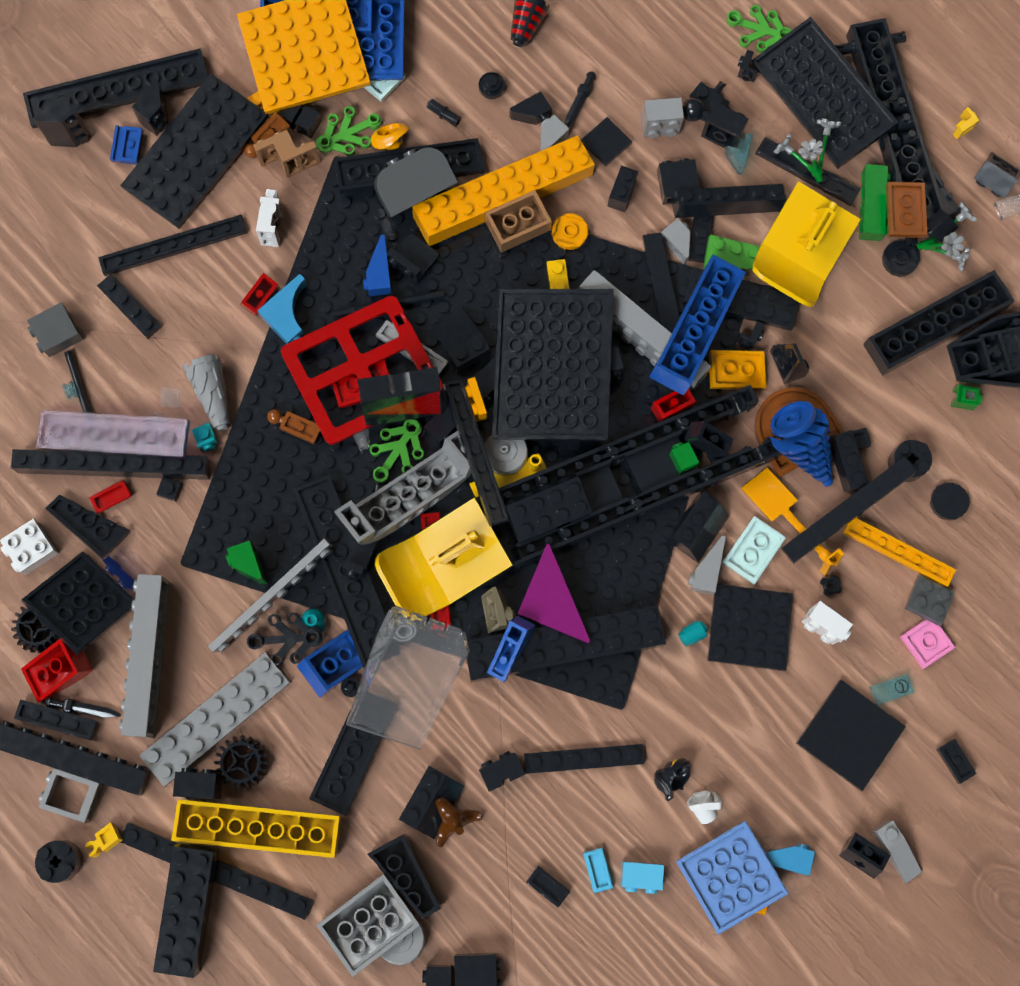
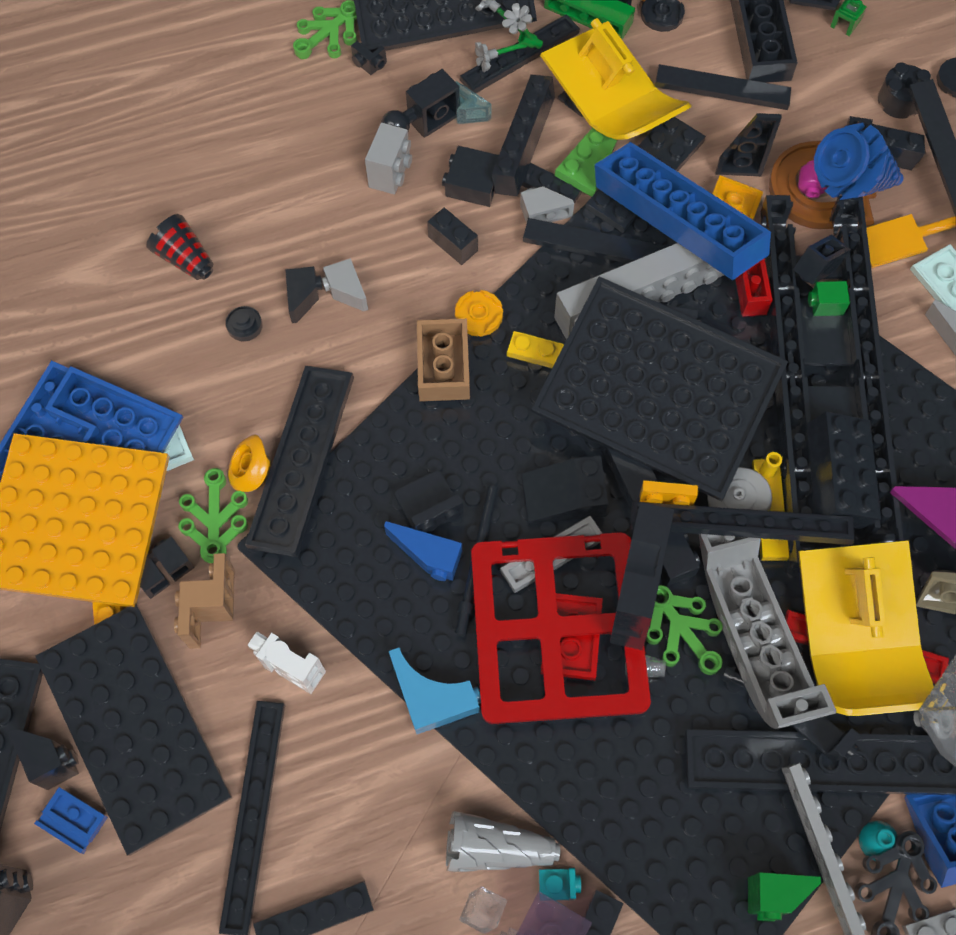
camera: 60 degrees left, 10 degrees down
red brick [240,273,278,316] -> none
dark orange plate [244,111,290,158] -> none
dark orange plate [267,409,321,445] -> none
dark grey brick [374,148,458,217] -> none
light orange brick [412,135,595,246] -> none
black axle [426,99,461,127] -> none
black sword [564,71,596,127] -> none
black tile [581,117,632,167] -> none
black slope [667,491,729,563] -> none
black plate [689,81,730,112] -> none
black bracket [736,321,765,349] -> none
none -> black tile [655,64,792,110]

